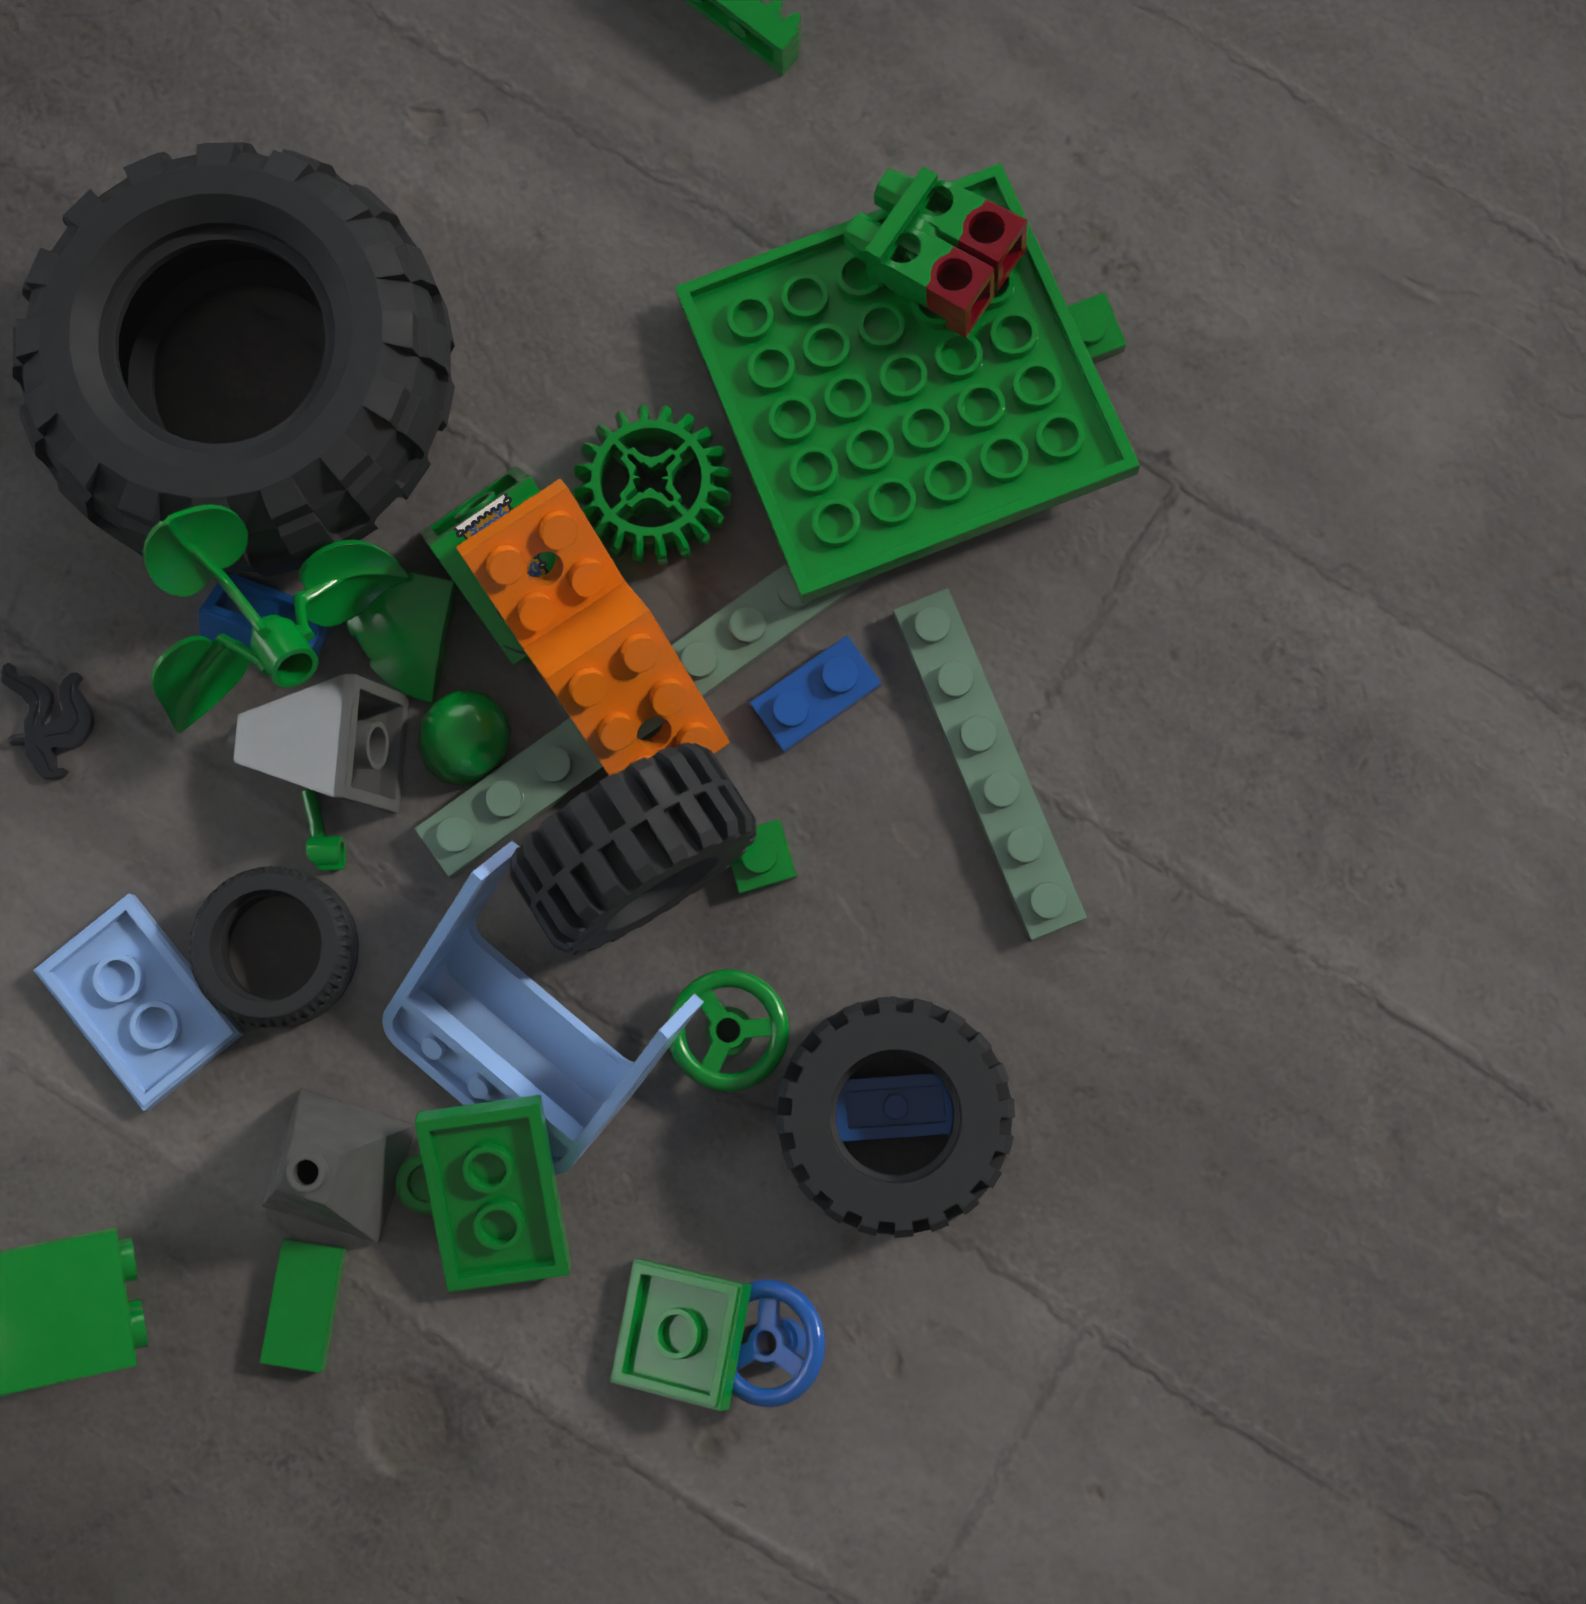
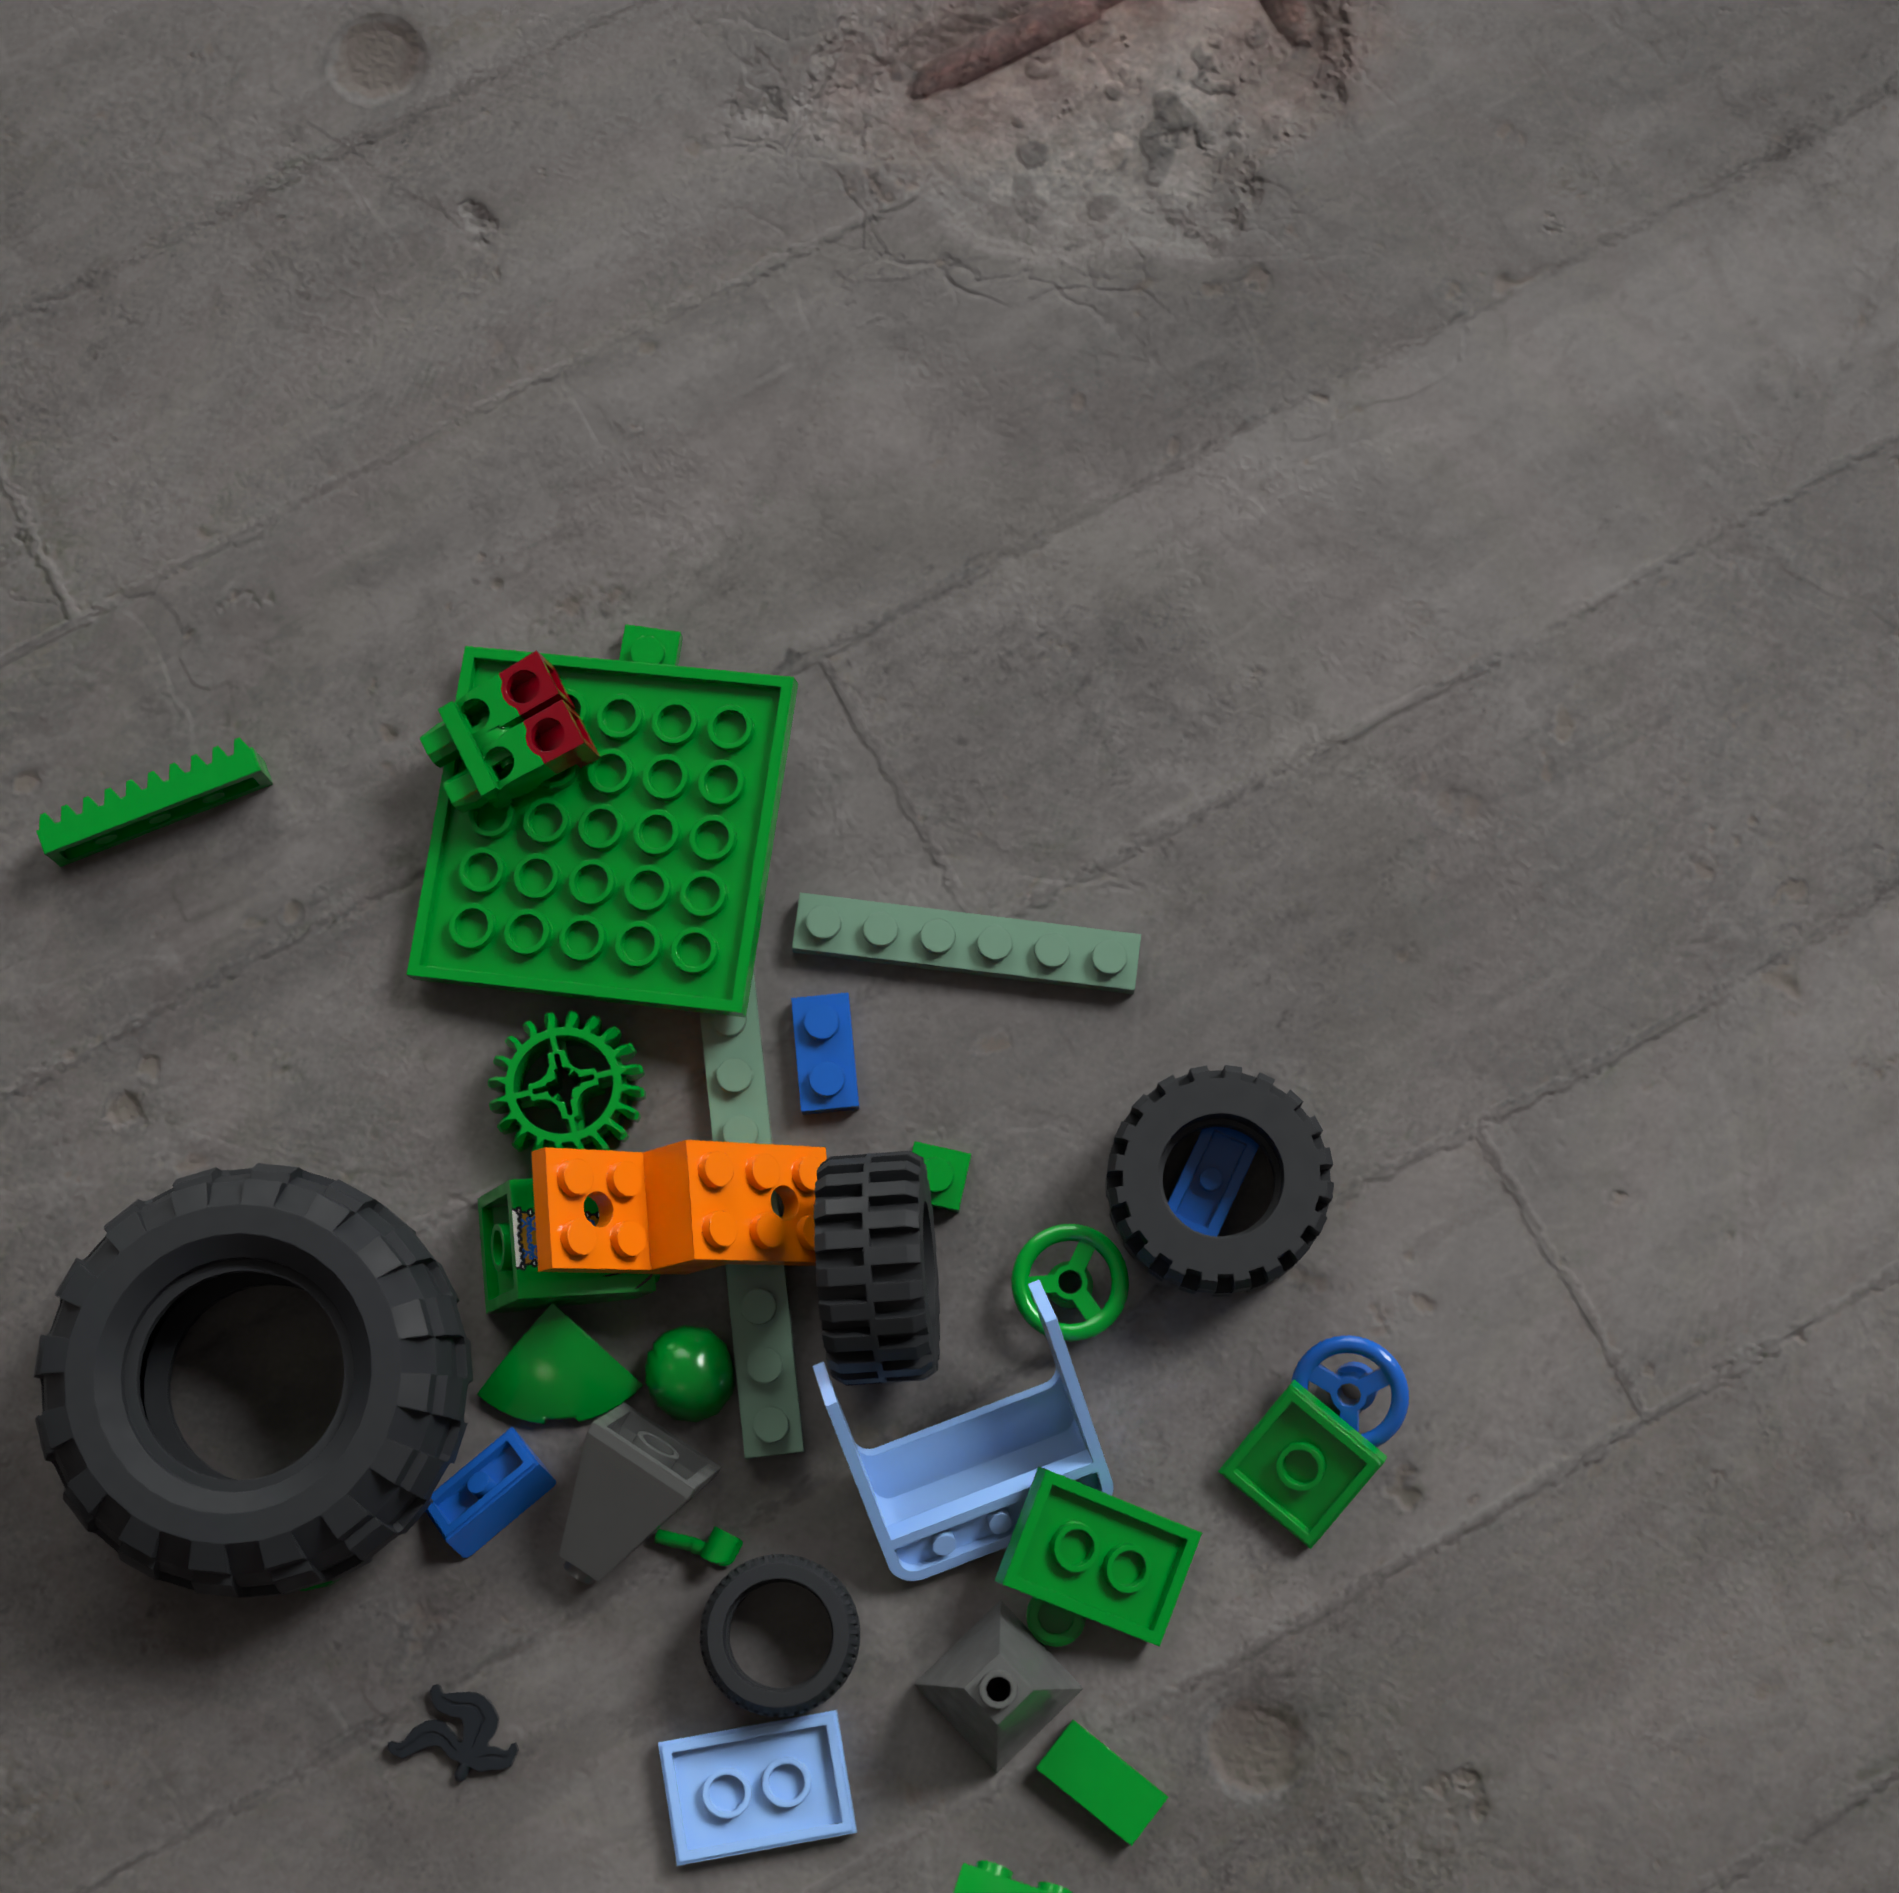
camera: 60 degrees left, 5 degrees down
green plant [143,505,408,733] -> none

